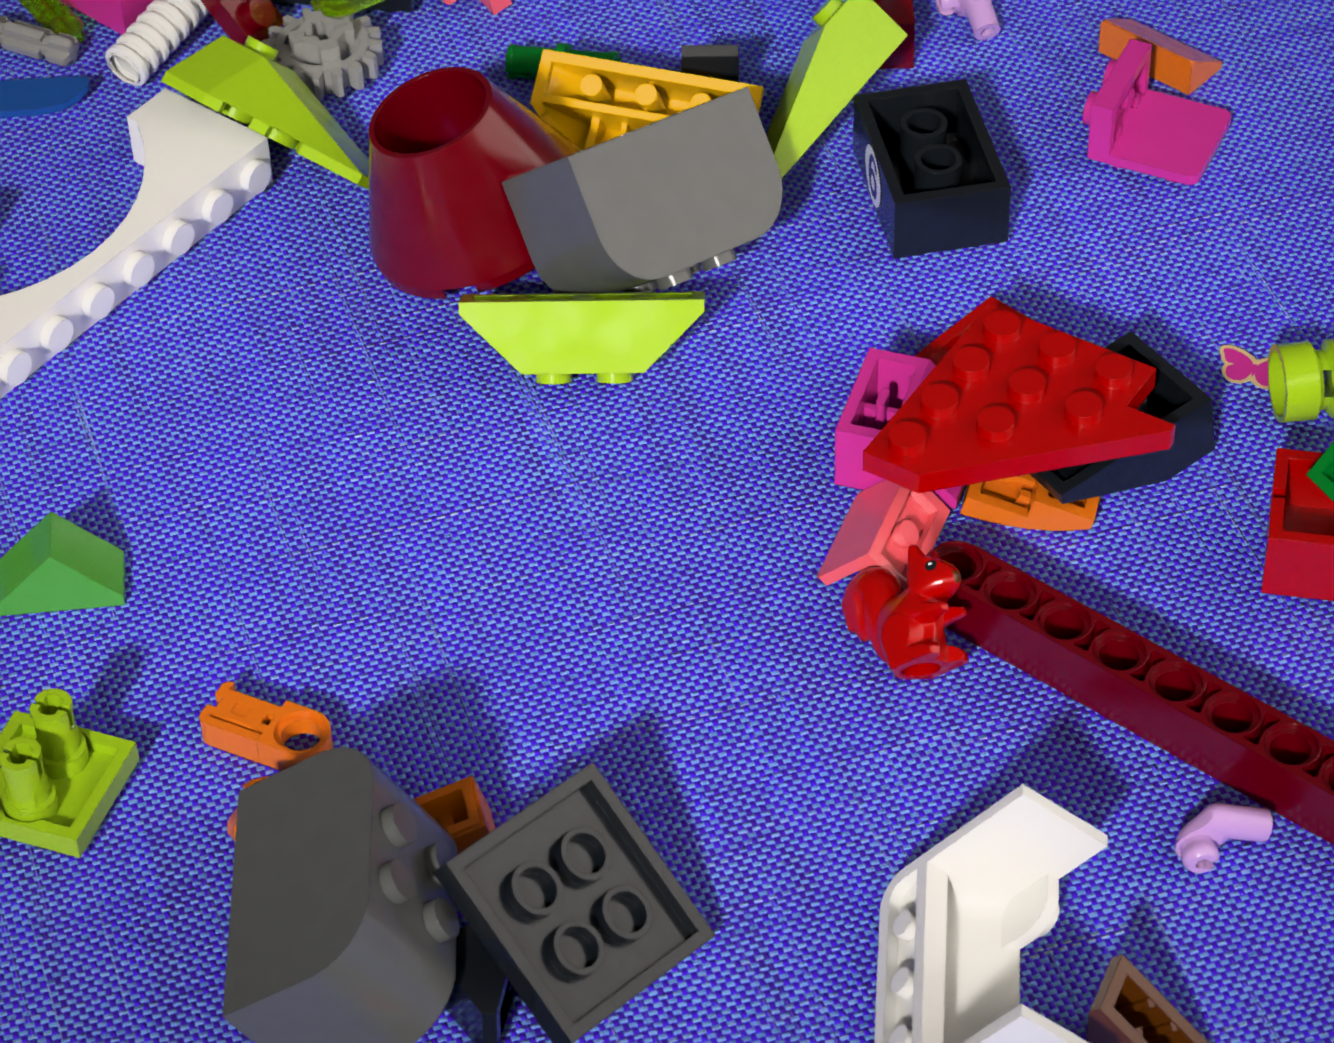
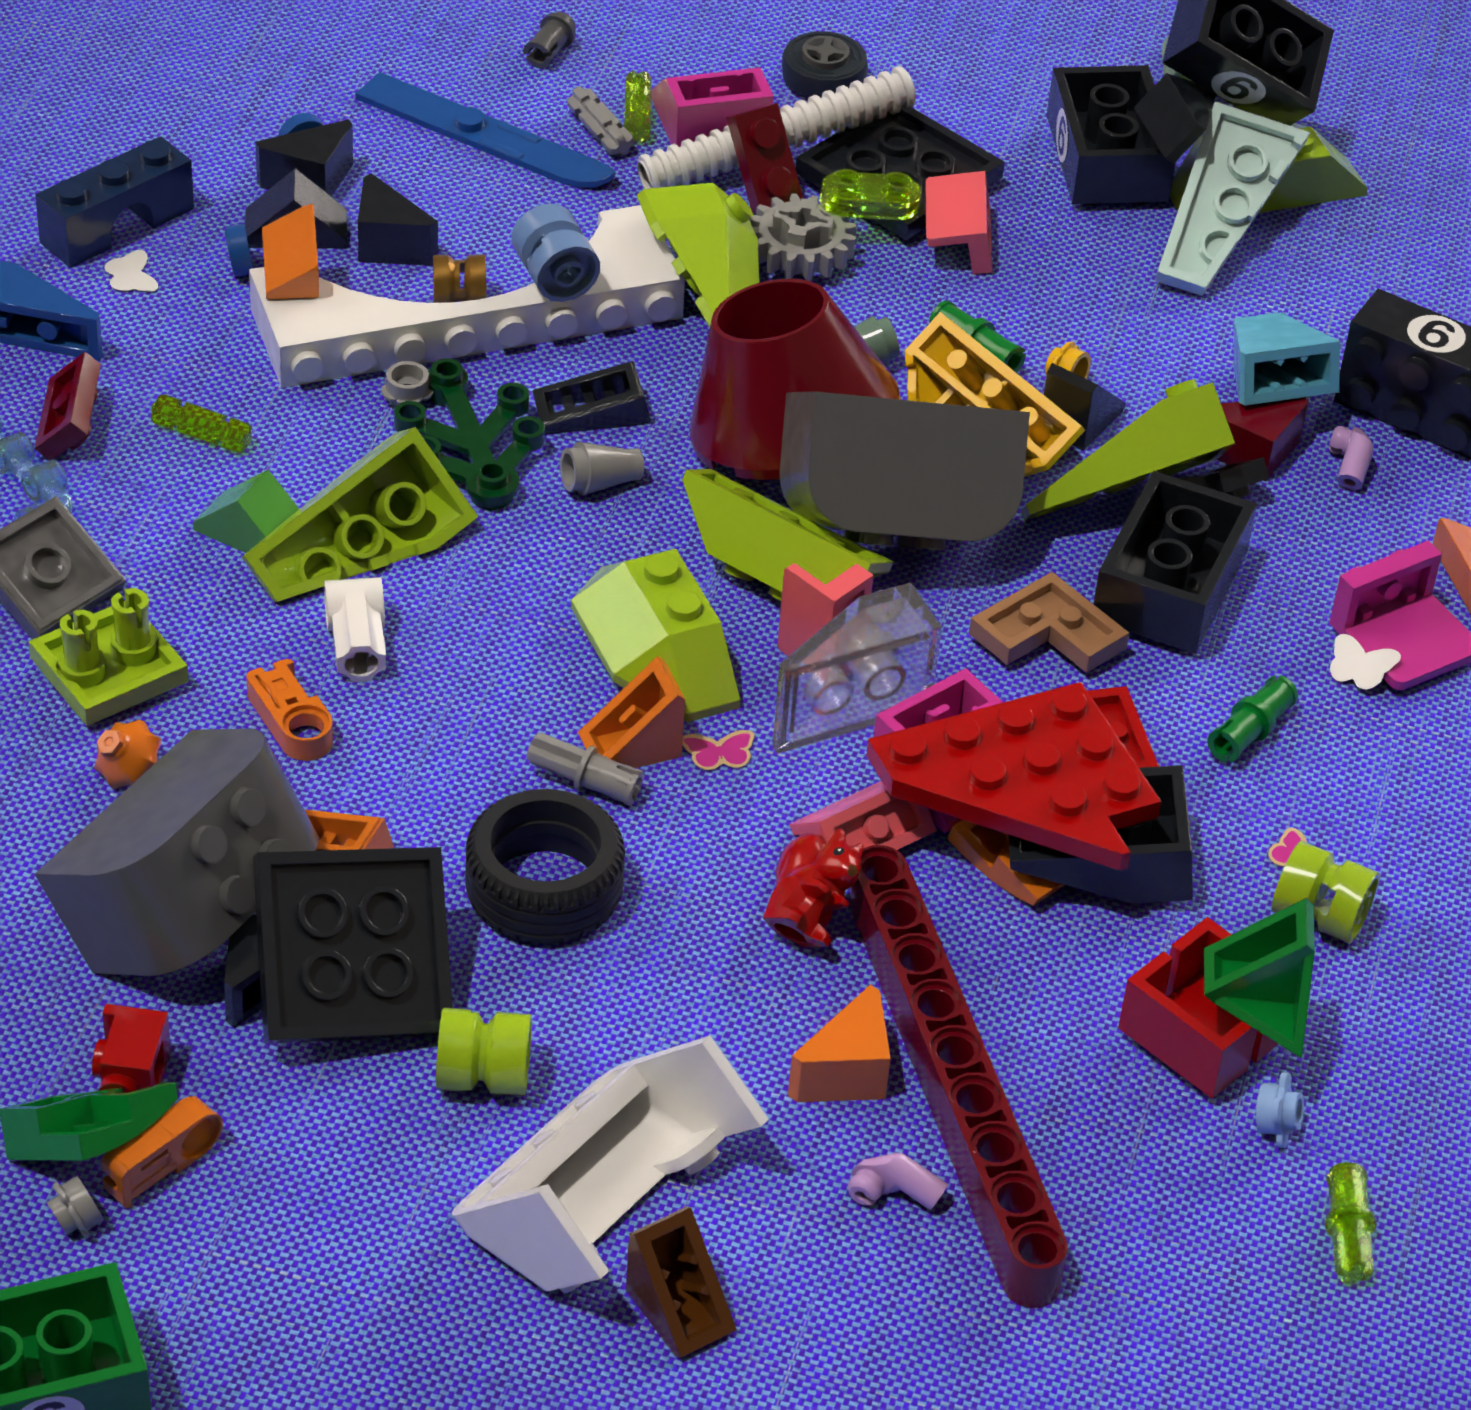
camera: 30 degrees right, 0 degrees up
none -> orange piece [94,720,161,789]
none -> lime wedge [242,427,478,602]
none -> white piece [324,577,386,682]
none -> light grey plate [381,361,433,406]
none -> dark green plant [394,358,545,510]
none -> pearl gold wheel [433,254,486,303]
none -> lime wheel [436,1008,532,1096]
none -> black tyre [465,789,625,944]
none -> medium blue wheel [511,203,600,302]
none -> light grey axle [527,733,644,806]
none -> black slope [532,361,651,433]
none -> light grey cone [560,442,644,496]
none -> lime wedge [571,549,741,722]
none -> orange slope [578,656,685,768]
none -> dark pink sticker [682,730,755,770]
none -> clear slope [772,582,942,754]
none -> coral panel [777,563,874,683]
none -> orange slope [788,984,891,1102]
none -> medium nougat plate [969,572,1129,673]
none -> yellow plate [1045,342,1091,379]
none -> black plate [1179,457,1270,498]
none -> green pin [1207,675,1298,763]
none -> white sticker [1330,634,1401,690]

